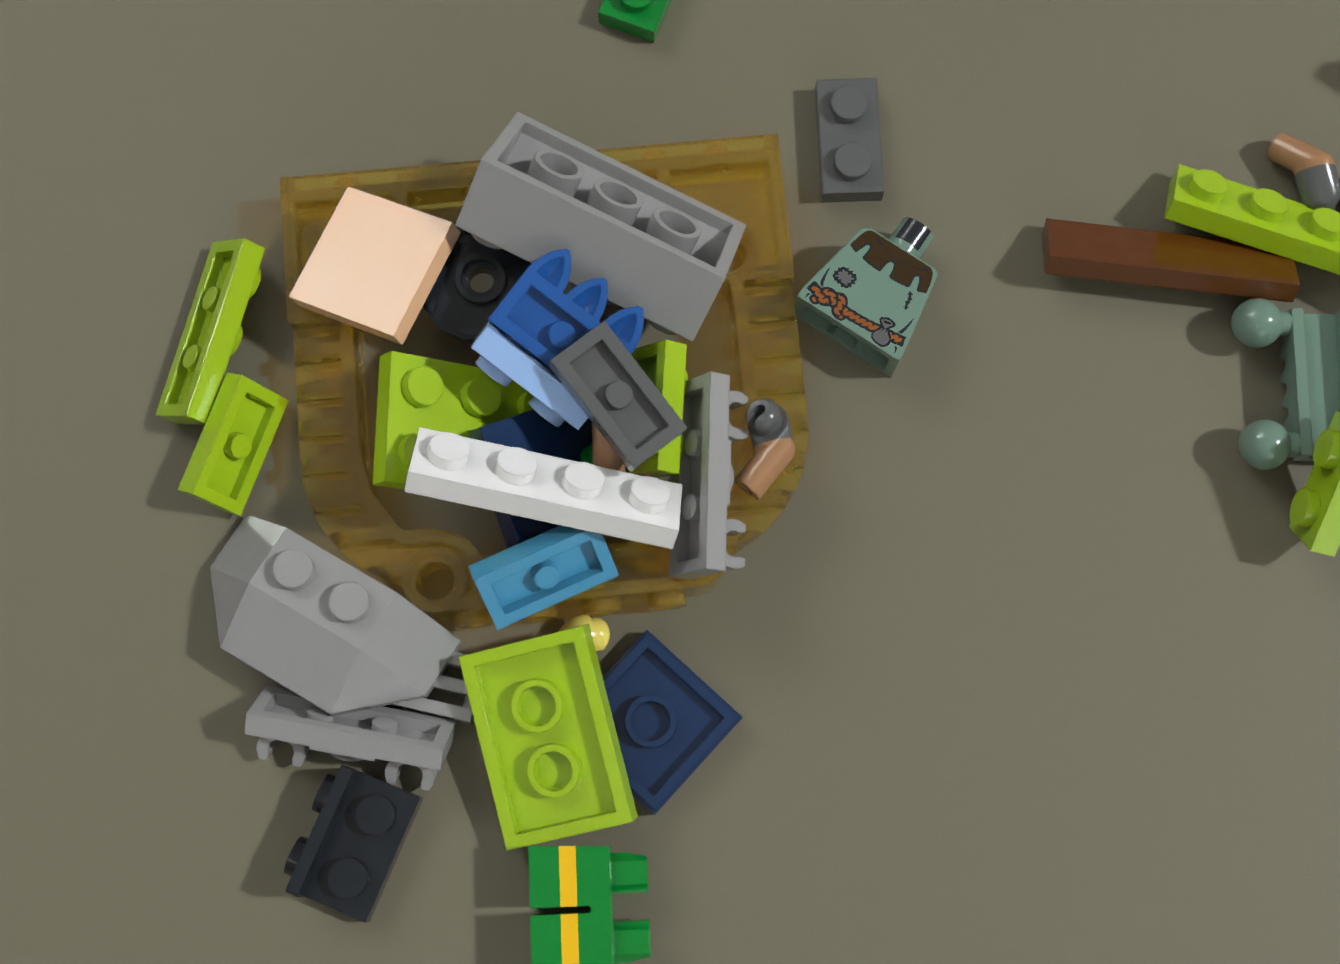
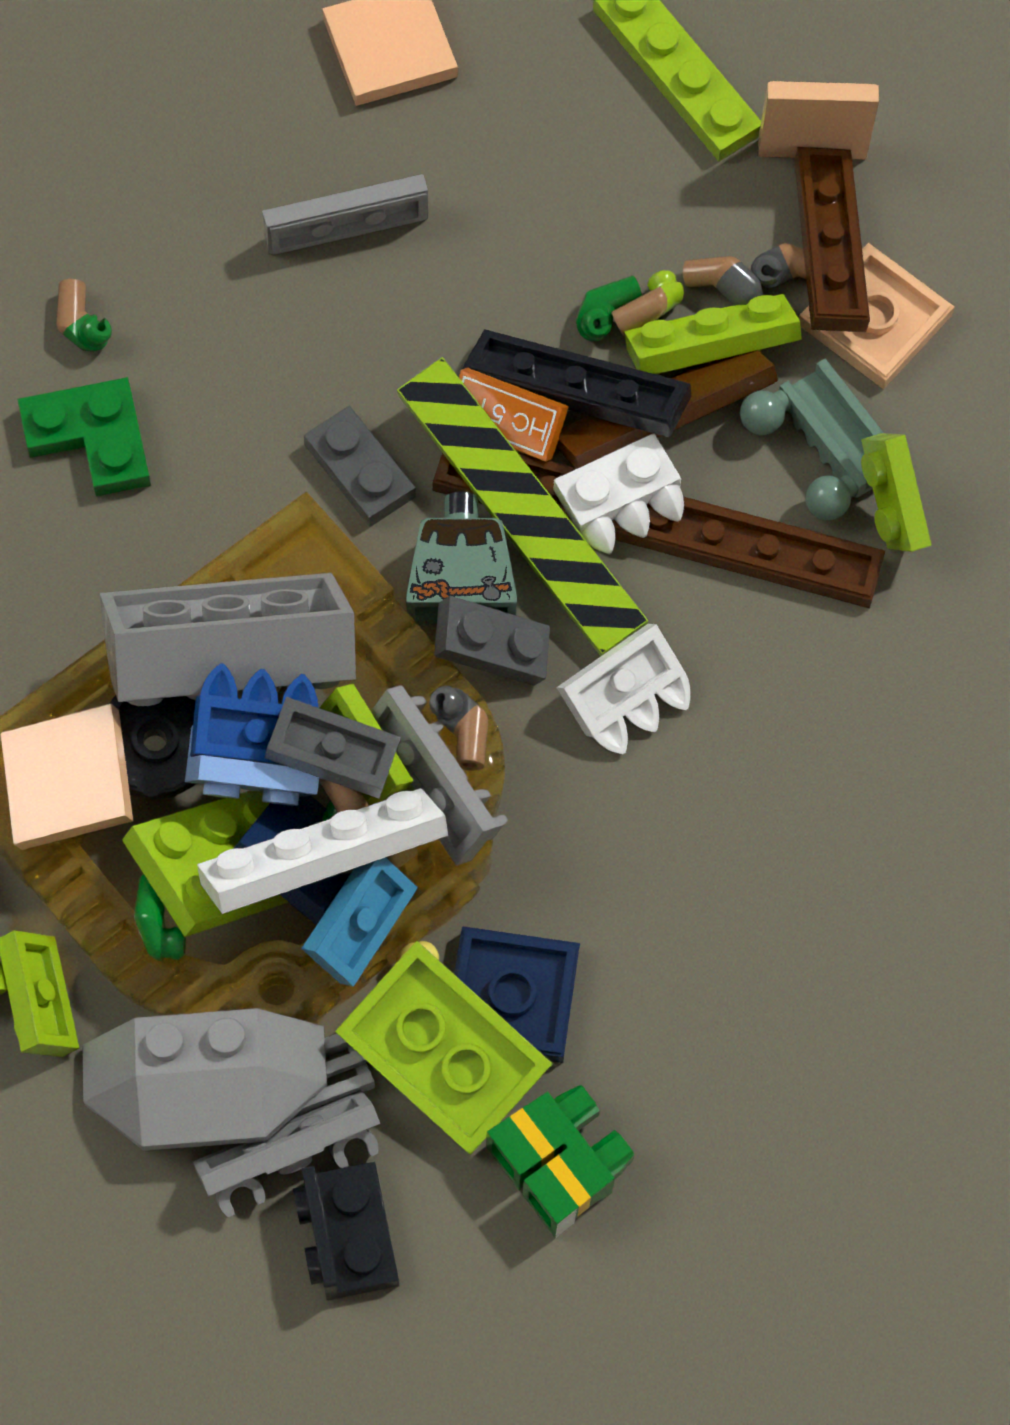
camera: 35 degrees left, 10 degrees down
none -> green arm [134,874,186,962]
none -> tile [397,357,648,656]
none -> reddish brown tile [432,452,886,609]
none -> dark grey plate [434,596,550,686]
none -> orange tile [459,368,569,462]
none -> black tile [462,329,692,438]
none -> white plate [553,433,684,554]
none -> white plate [556,624,690,754]
none -> green arm [576,275,642,342]
none -> medium nougat arm [611,270,684,337]

